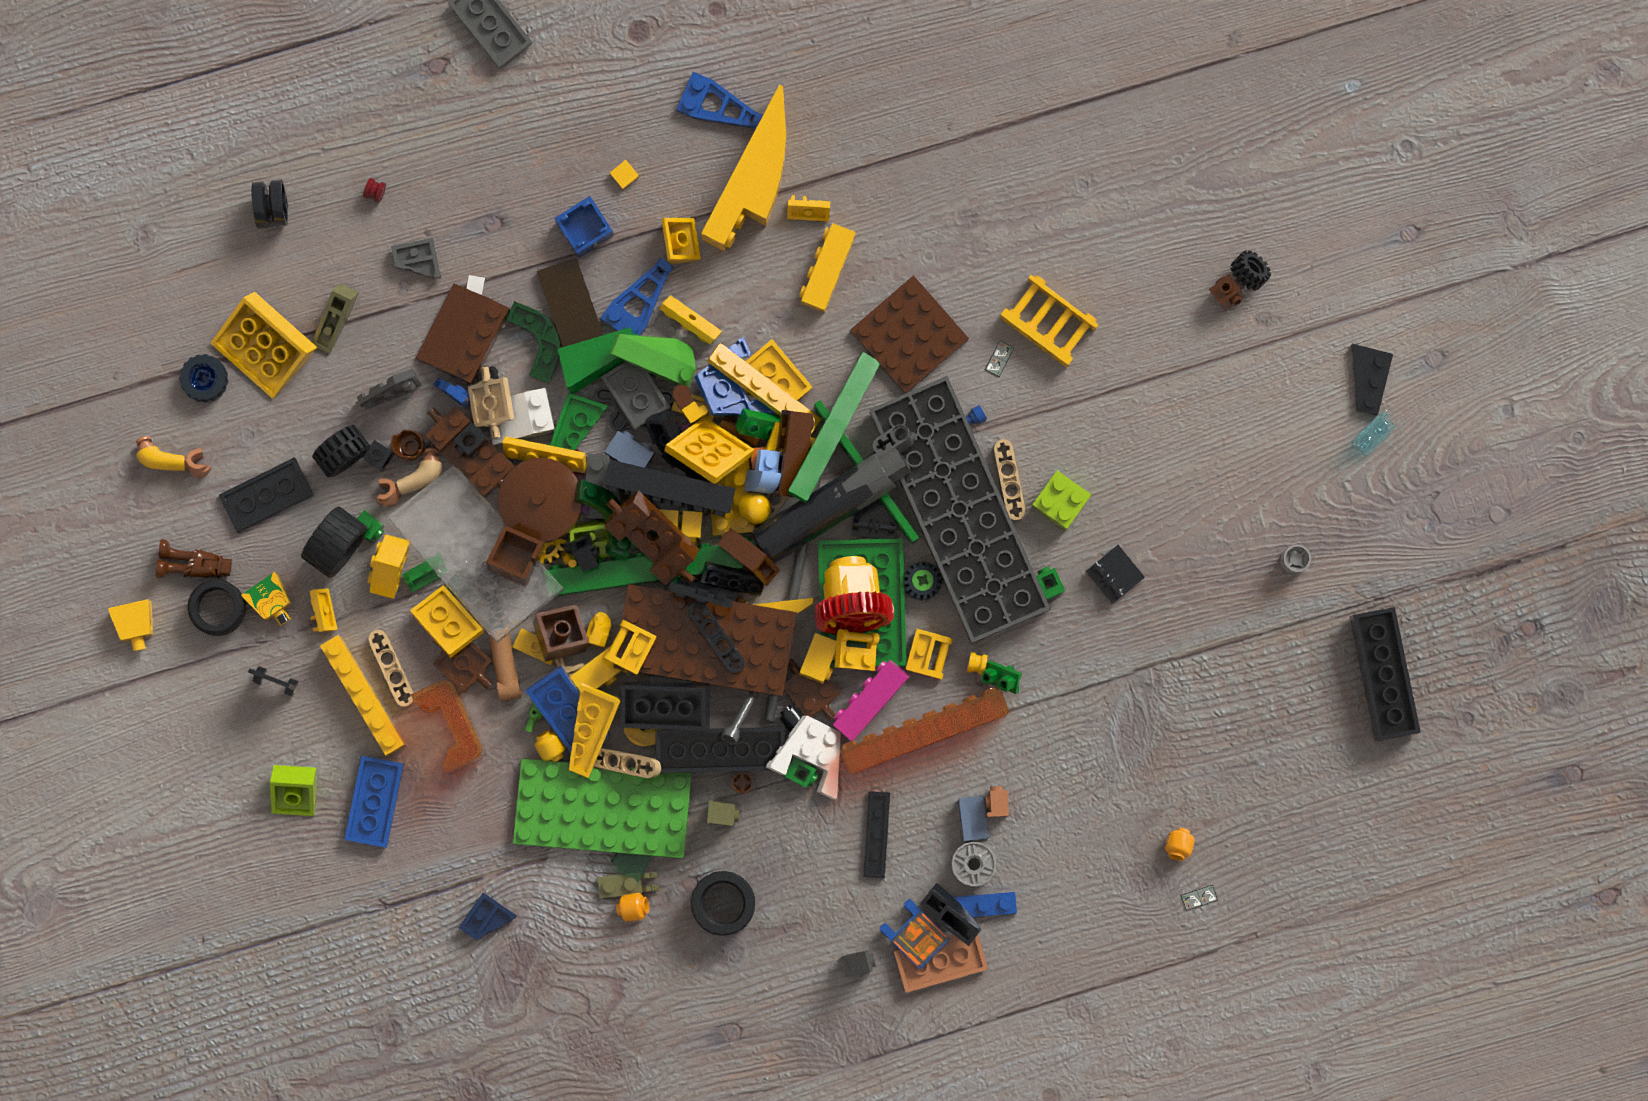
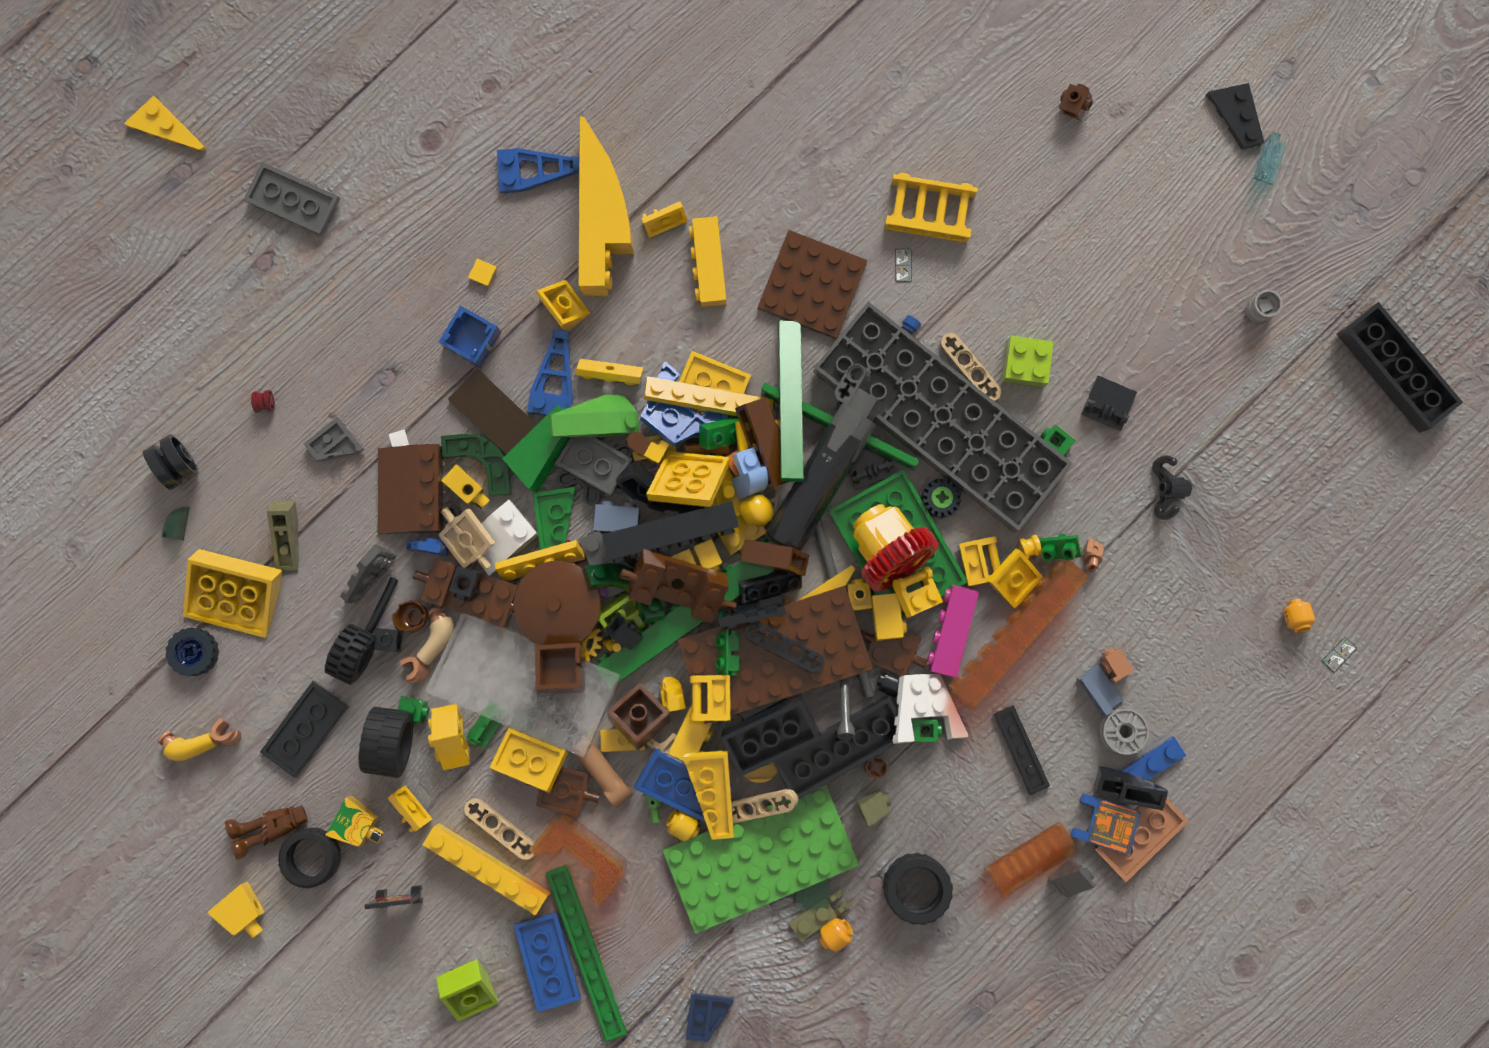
camera: 20 degrees left, 0 degrees up
black tyre [1230,250,1271,291] -> none
none -> clear green brick [161,507,190,541]
none -> black bar [365,577,399,634]
none -> yellow torso [441,464,490,509]
none -> green tile [546,864,627,1042]
none -> green hinge [716,630,739,676]
none -> yellow brick [846,579,872,611]
none -> clear orange brick [984,822,1078,899]
none -> yellow plate [987,548,1043,609]
none -> nougat piece [1084,537,1104,573]
none -> black piece [1152,455,1192,520]

